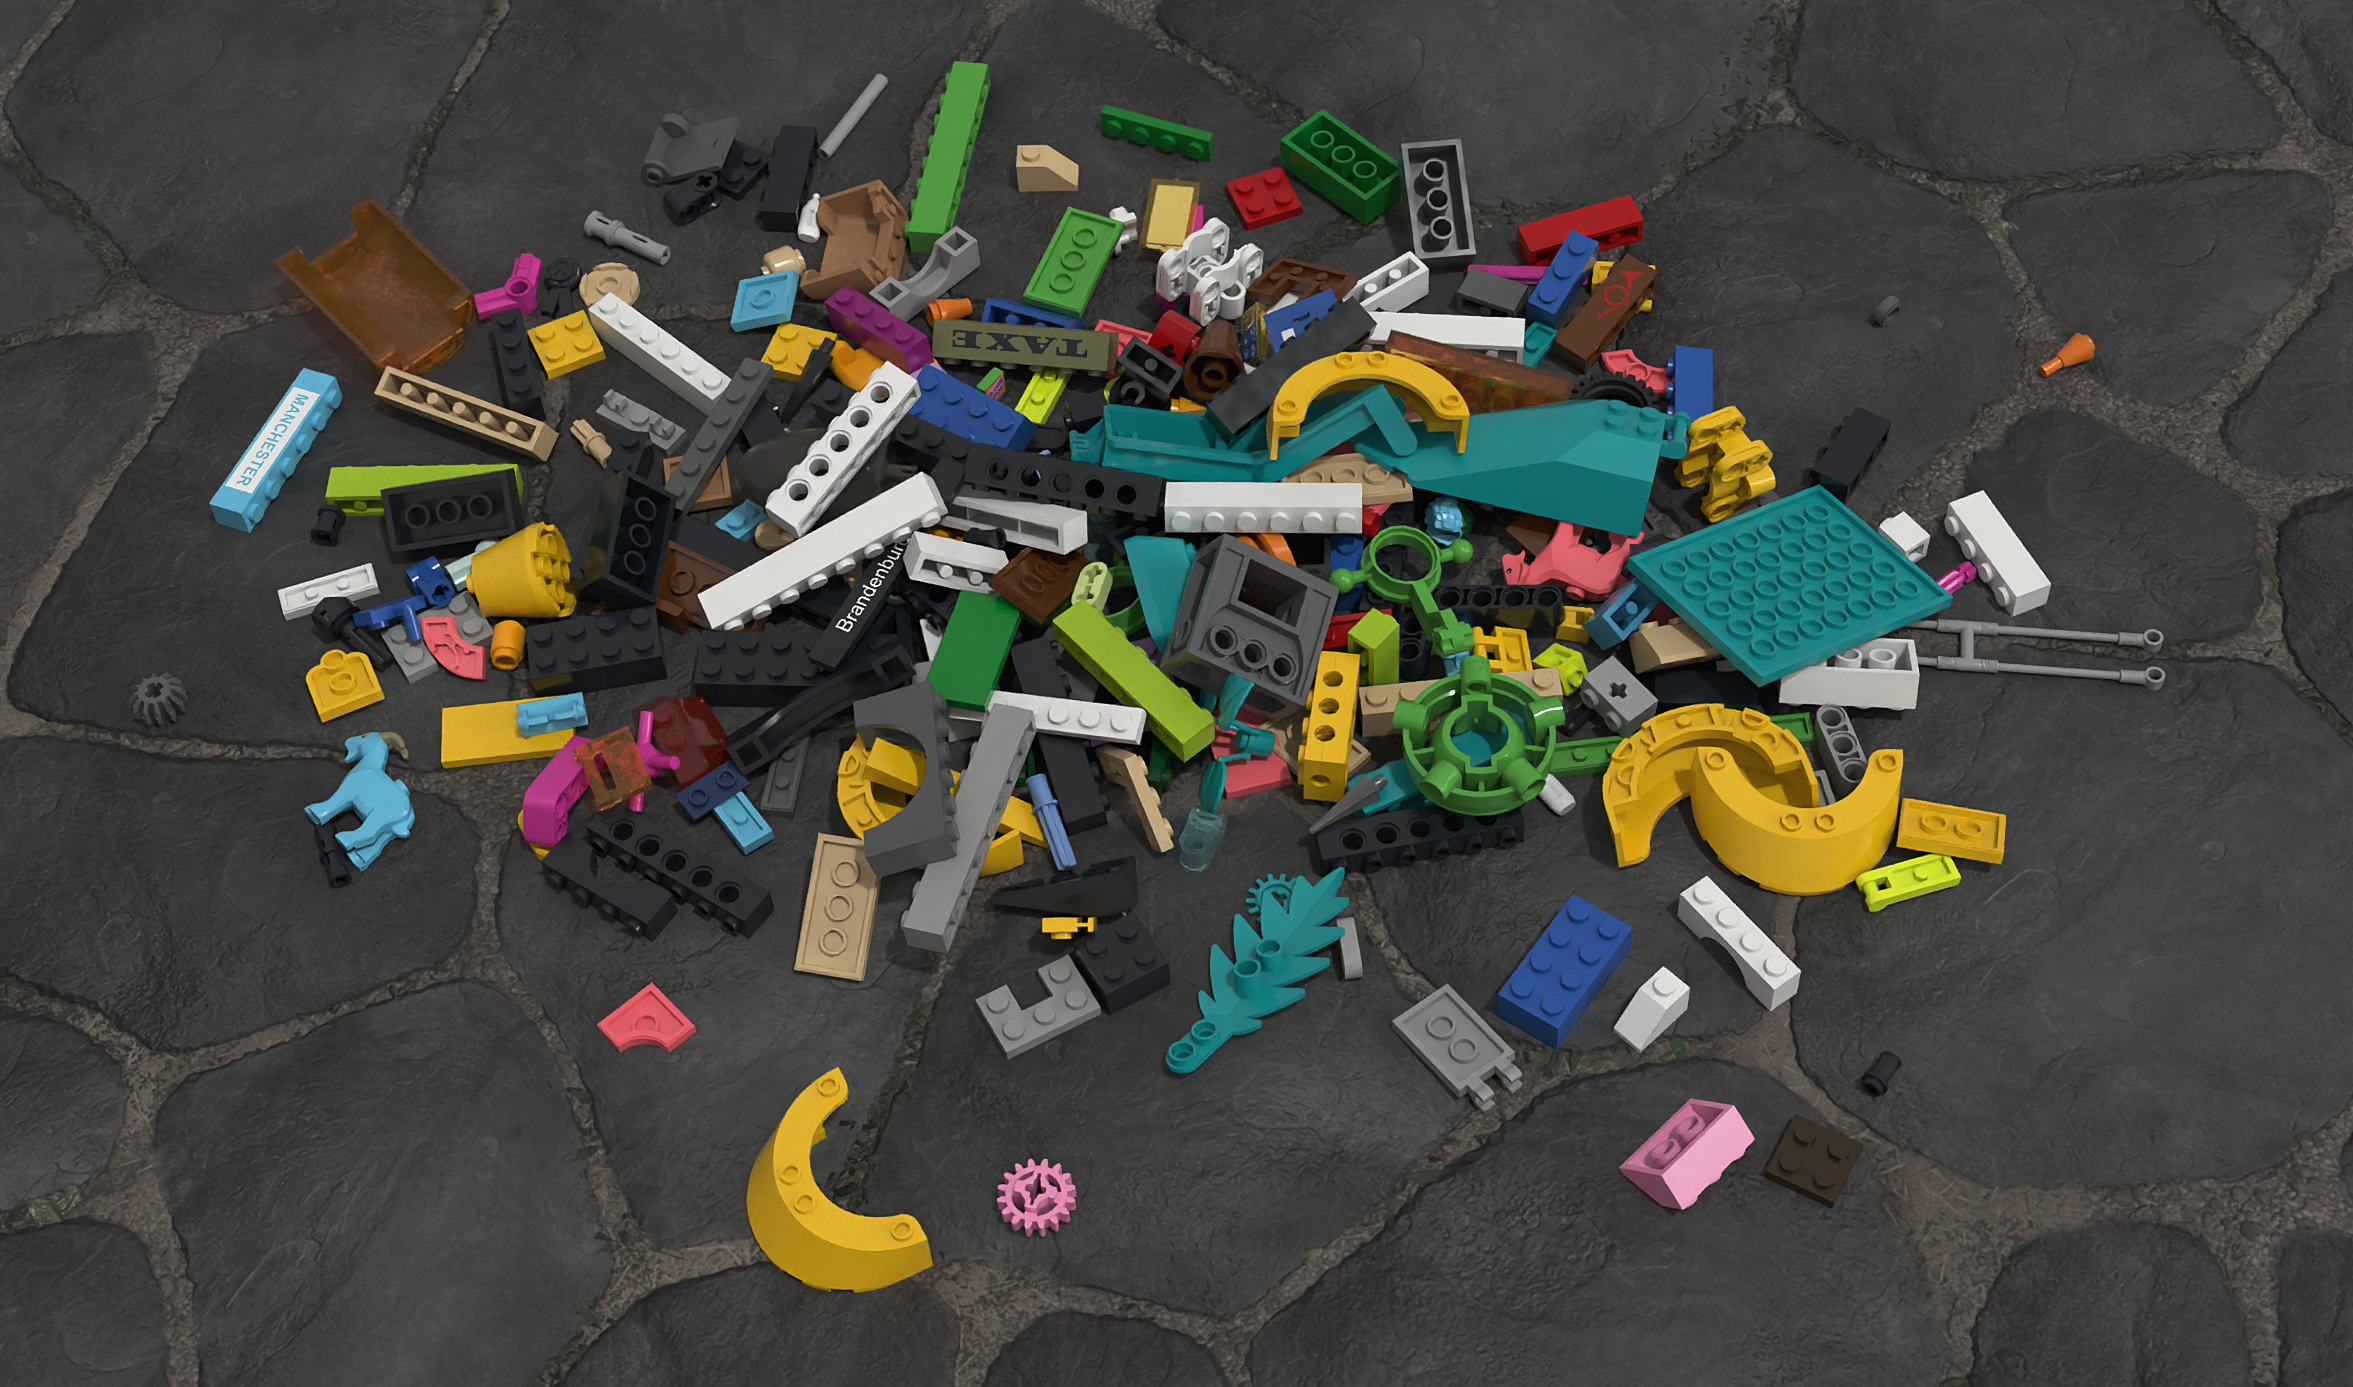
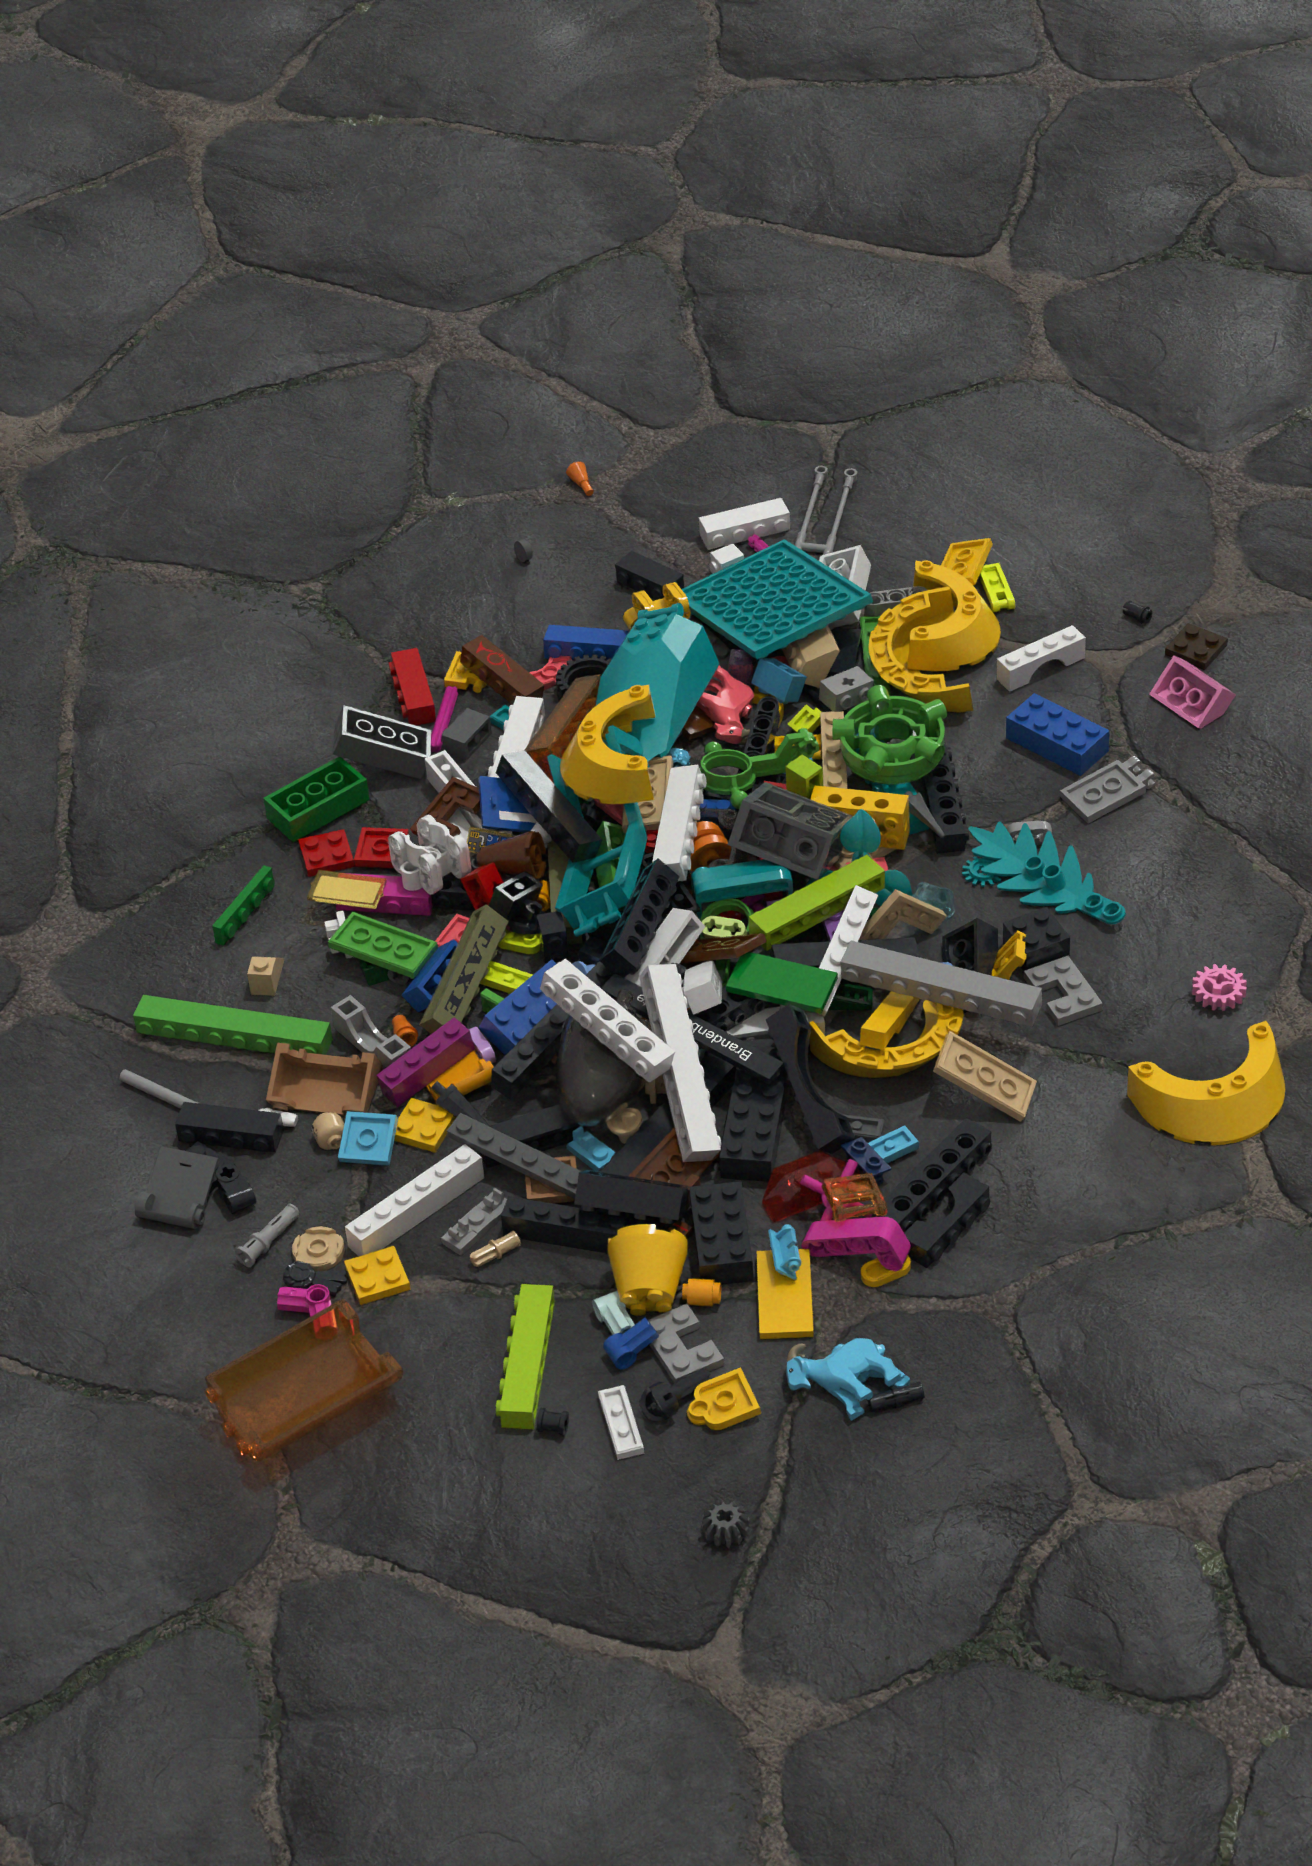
camera: 85 degrees left, 10 degrees down
medium azure brick [209,368,343,533] -> none
blue plate [352,594,427,641] -> none
tan brick [374,366,559,462] -> none
black brick [380,468,525,553] -> none
coral tile [421,616,487,681] -> none
black brick [490,307,547,422] -> none
coral tile [597,983,696,1053] -> none
dark grey arch [853,680,960,878] -> none
blue brick [1526,230,1599,329] -> none
white slope [1613,966,1690,1053] -> none
none -> red plate [354,827,409,868]

